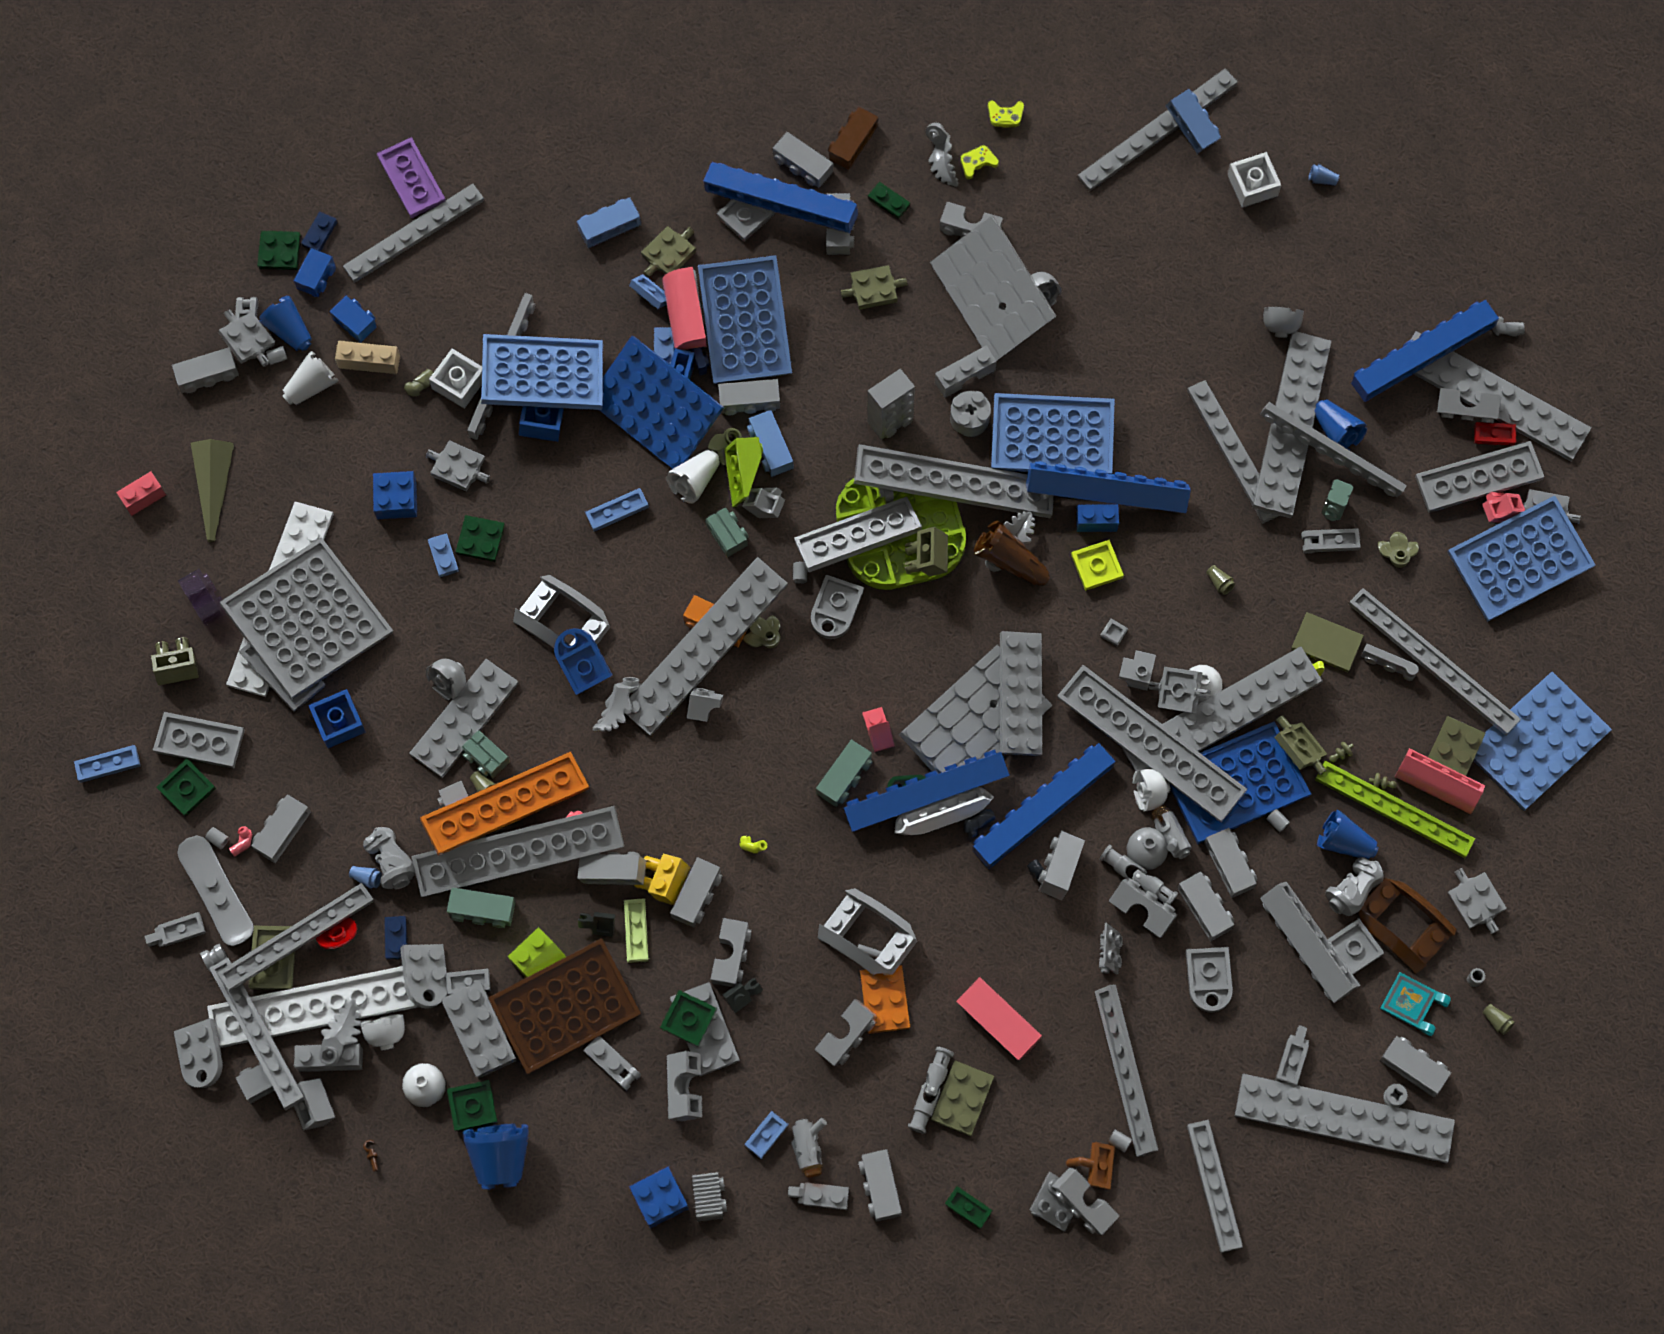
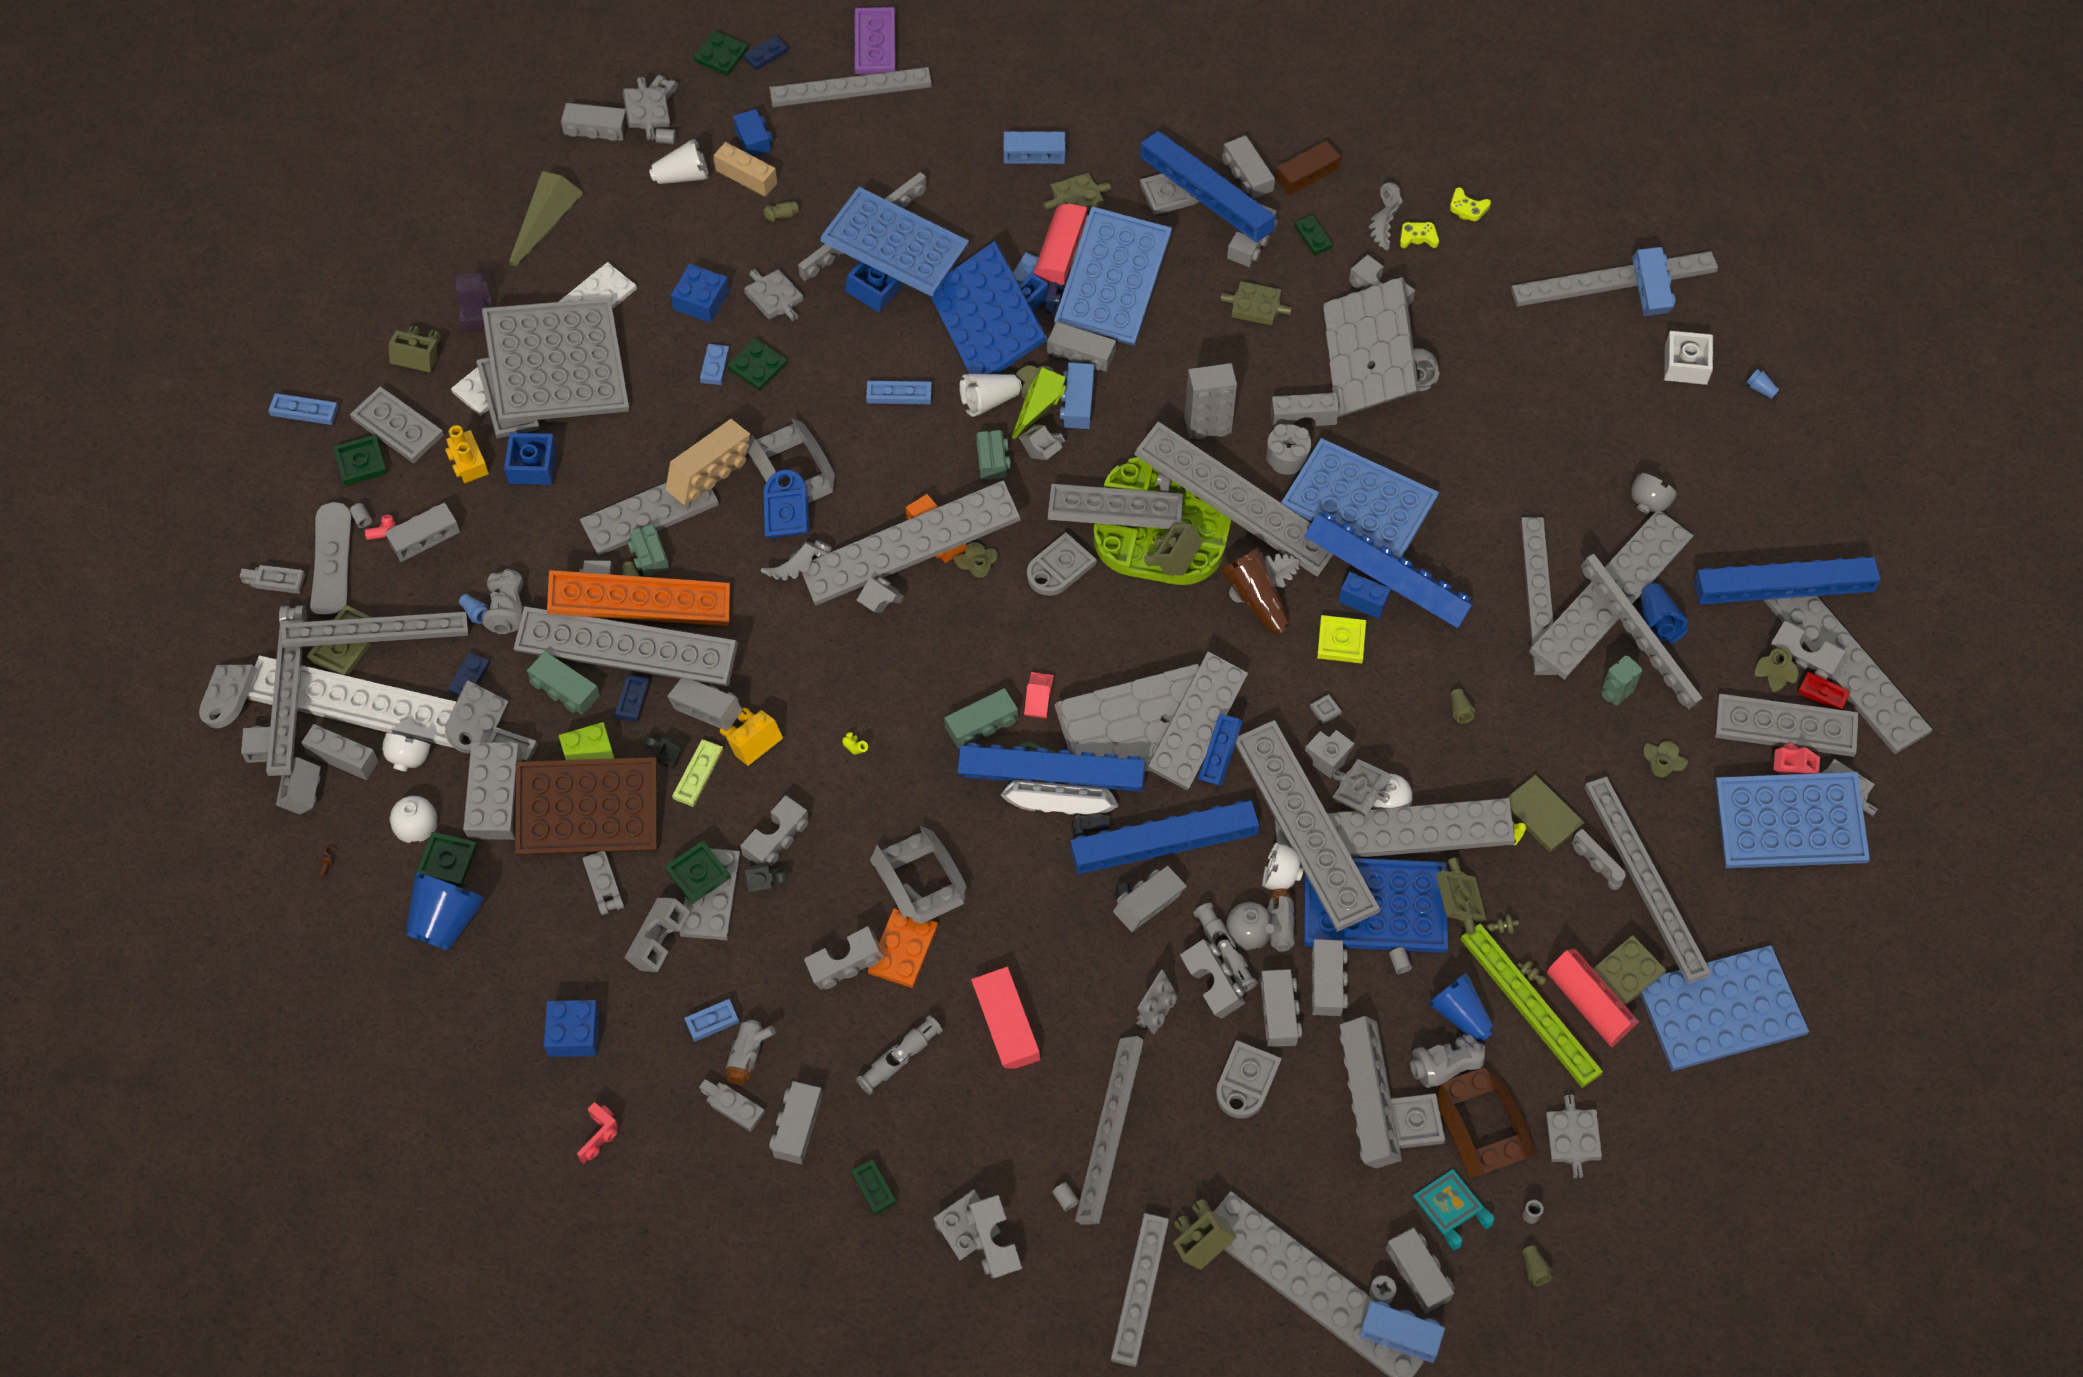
camera: 25 degrees right, 10 degrees down
coral brick [116,472,166,516] -> none
blue cone [259,296,312,351] -> none
blue brick [294,248,336,297] -> none
red dish [316,918,357,949] -> none
light grey plant [319,999,361,1066] -> none
light grey cylinder [425,659,466,700] -> none
white brick [429,349,482,408] -> none
medium blue plate [629,275,667,309] -> none
light grey brick [670,857,723,928] -> none
light grey brick [692,1172,727,1221] -> none
light grey hinge [793,562,807,583] -> none
olive plate [931,1060,994,1136] -> none
dark orange plate [1066,1142,1115,1190] -> none
light grey hinge [1275,1025,1309,1086] -> none
light grey plate [1301,529,1360,553] -> none
light grey arm [1492,317,1524,337] -> none
none -> yellow brick [445,426,489,483]
none -> coral bracket [577,1102,618,1164]
none -> dark blue plate [615,675,650,722]
none -> tan brick [666,419,750,506]
none -> olive brick [1173,1199,1237,1270]
none -> blue plate [1198,714,1243,787]
none -> medium blue brick [1359,1301,1445,1363]
none -> olive plate [1755,647,1799,692]

